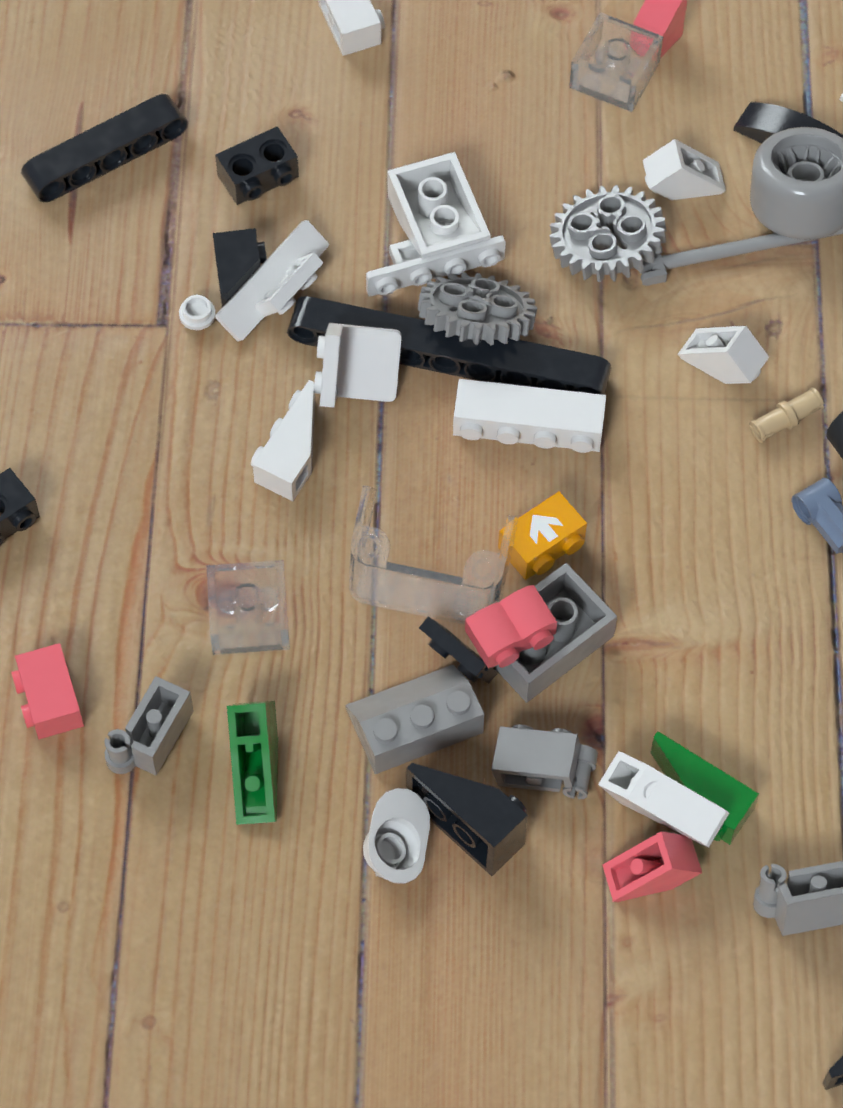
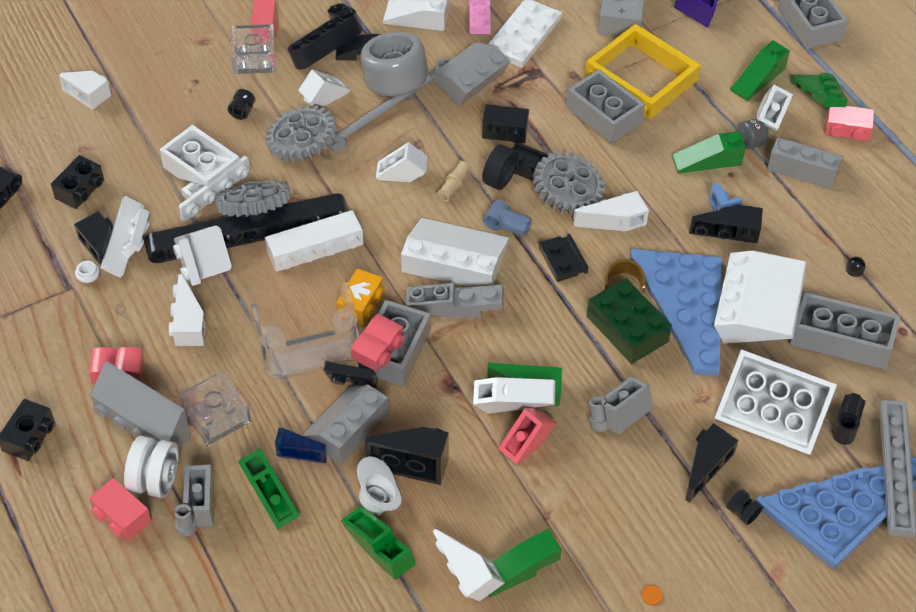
camera: 30 degrees left, 10 degrees down
light grey hinge [492,725,598,799] -> none
none -> coral brick [89,347,144,384]
none -> light grey slope [91,361,191,449]
none -> white wheel [124,435,179,499]
none -> black wheel [227,89,255,120]
none -> clear blue slope [275,427,327,463]
none -> black beam [288,3,363,70]
none -> green slope [341,506,416,580]
none -> white slope [401,218,509,287]
none -> light grey slope [406,283,504,318]
none -> white slope [433,529,505,602]
none -> green slope [488,529,562,598]

